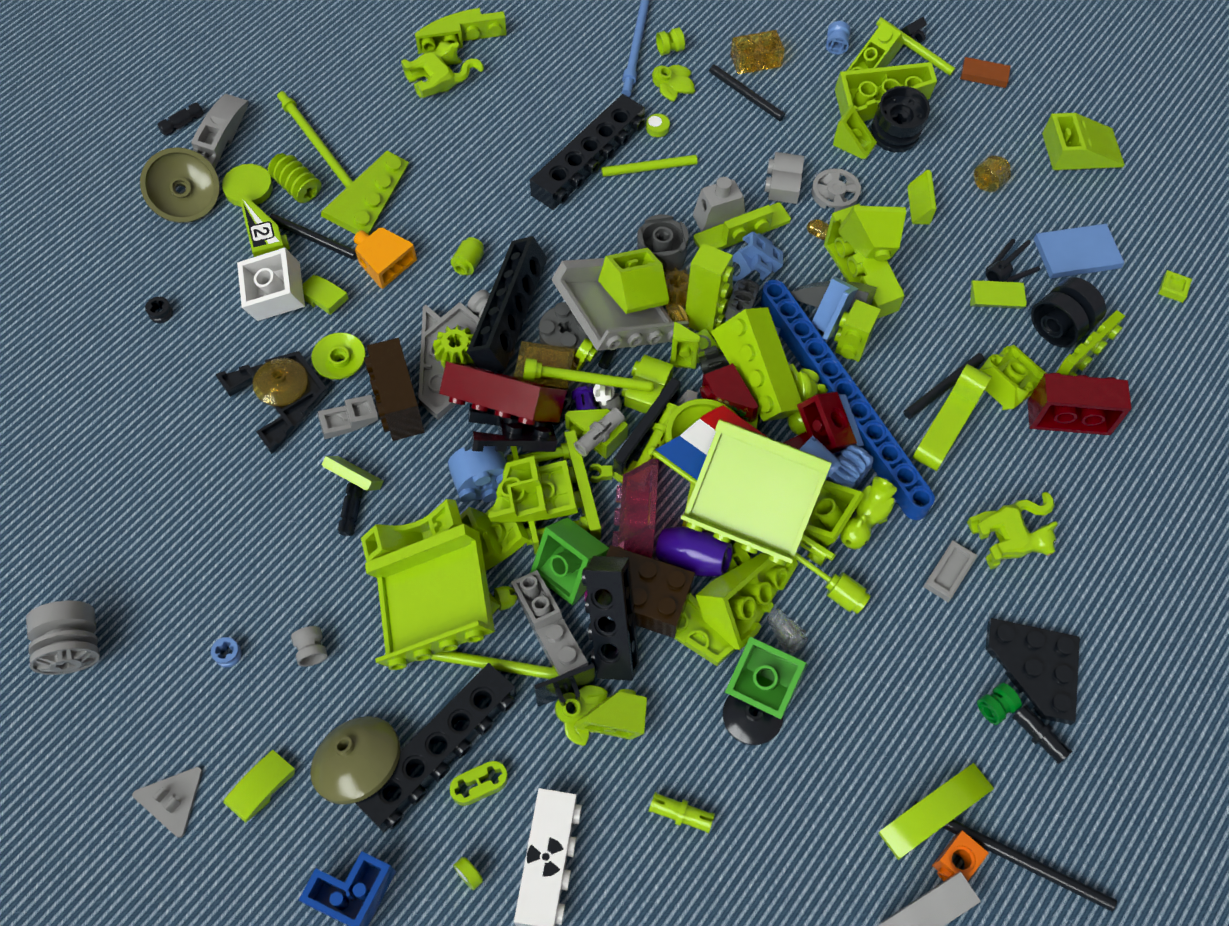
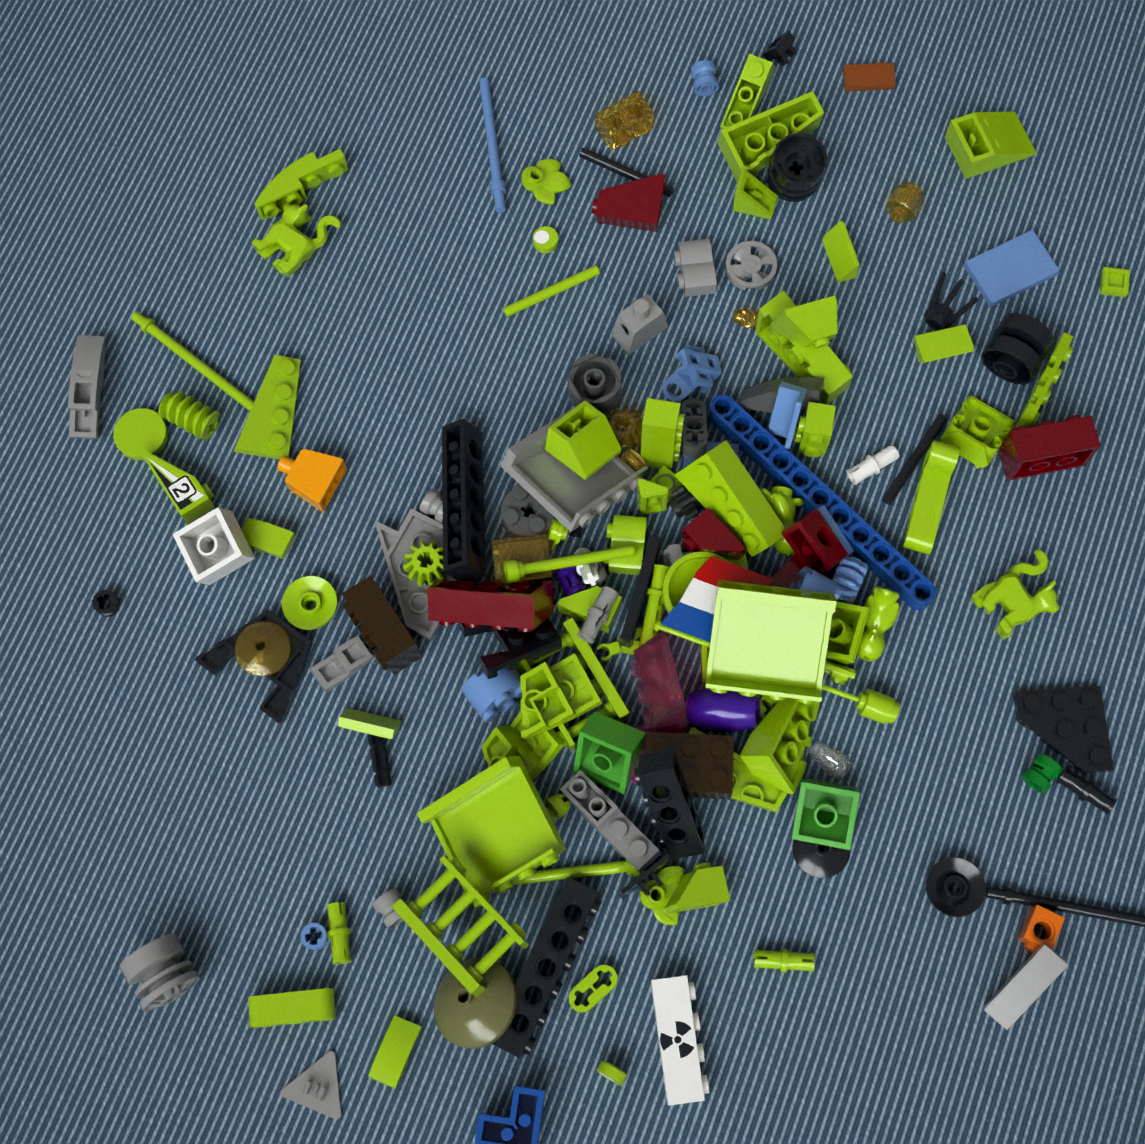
camera: 10 degrees left, 10 degrees up
olive dish [140,147,219,223] -> none
black axle [157,102,204,136] -> none
black bar [269,213,357,260] -> none
lime arch [361,499,462,562] -> none
lime brick [451,237,484,275] -> none
black brick [530,94,645,210] -> none
lime wheel [656,27,685,56] -> none
lime bracket [693,202,791,250] -> none
lime bar [876,17,956,76] -> none
lime slope [878,763,994,860] -> none
light grey tile [923,540,978,603] -> none
none -> lime beam [248,988,336,1028]
none -> lime pin [326,902,352,965]
none -> lime fence [391,855,529,997]
none -> dark red slope [592,174,666,232]
none -> white axle [846,446,900,485]
none -> black dish [926,857,986,917]

